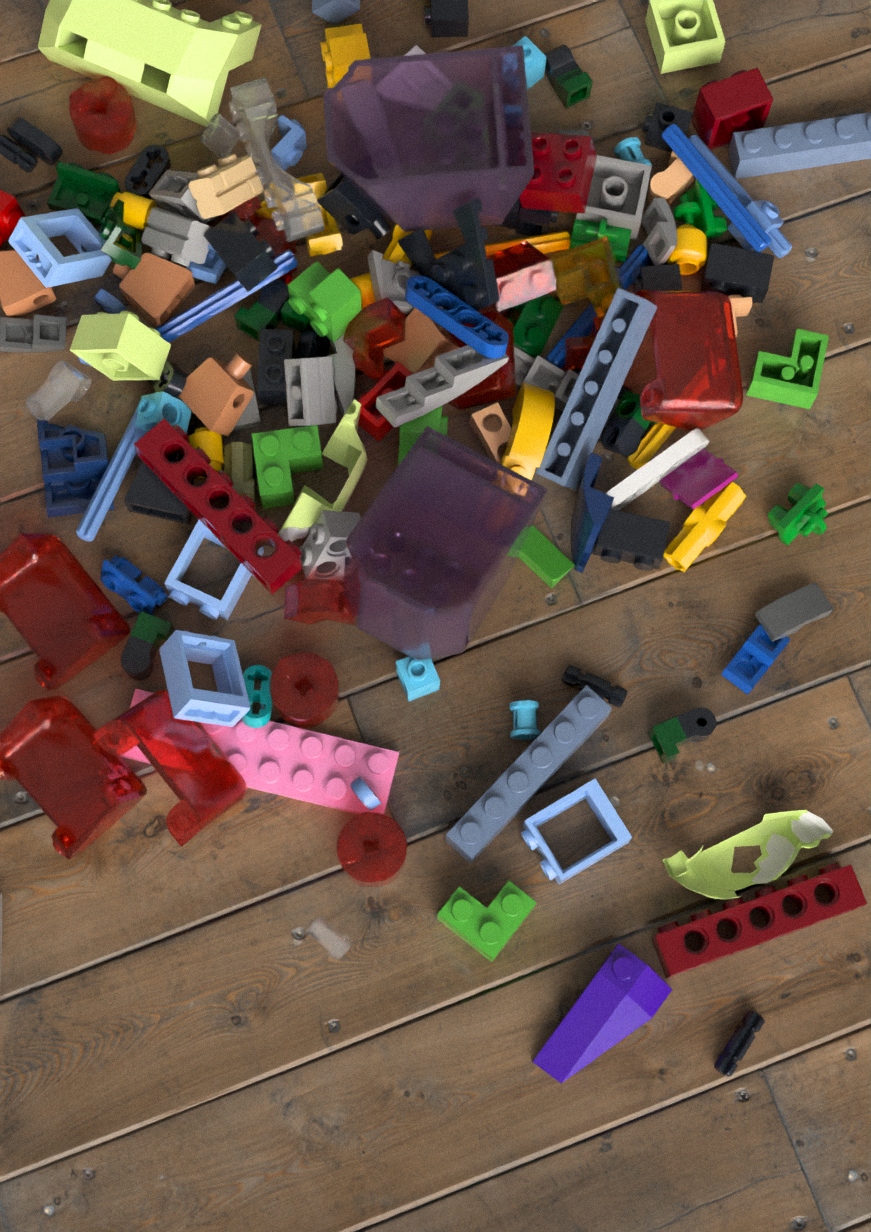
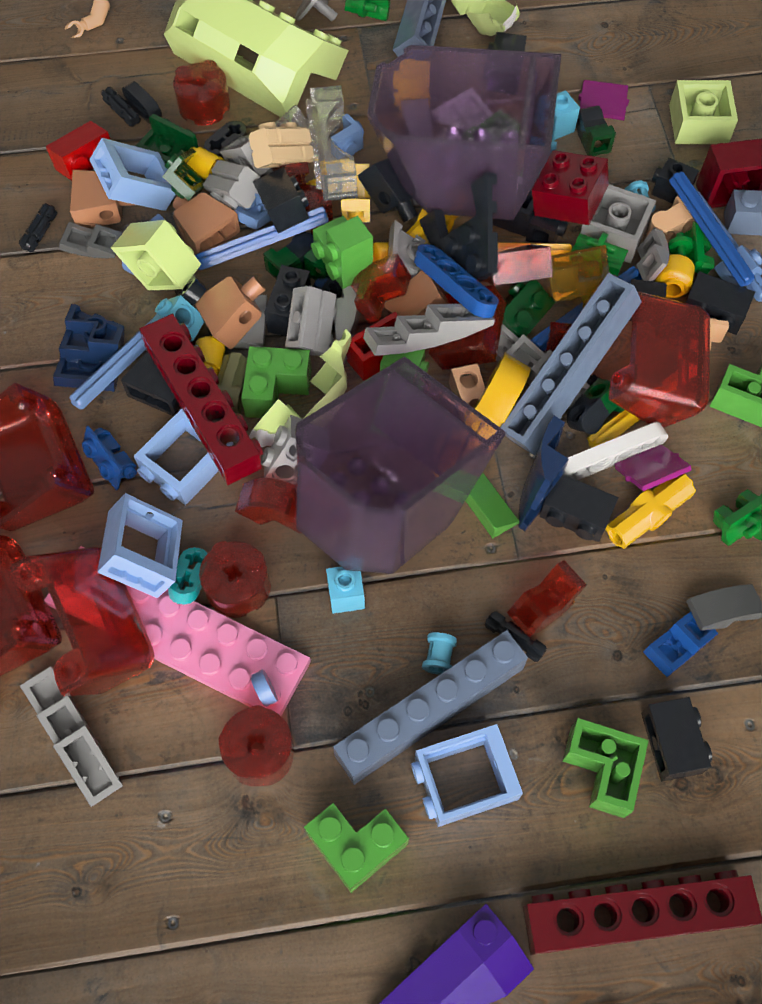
camera: 15 degrees right, 10 degrees down
clear piece [26,360,92,421] -> none
leg [121,611,176,680] -> none
clear pin [307,916,353,960] -> none
leg [648,707,717,764] -> none
yellowish green animal [663,810,833,900] -> none
none -> light grey slope [20,666,123,807]
none -> clear red brick [507,560,587,637]
none -> bright green brick [562,718,649,818]
none -> magenta piece [578,80,629,121]
none -> black brick [641,697,712,782]

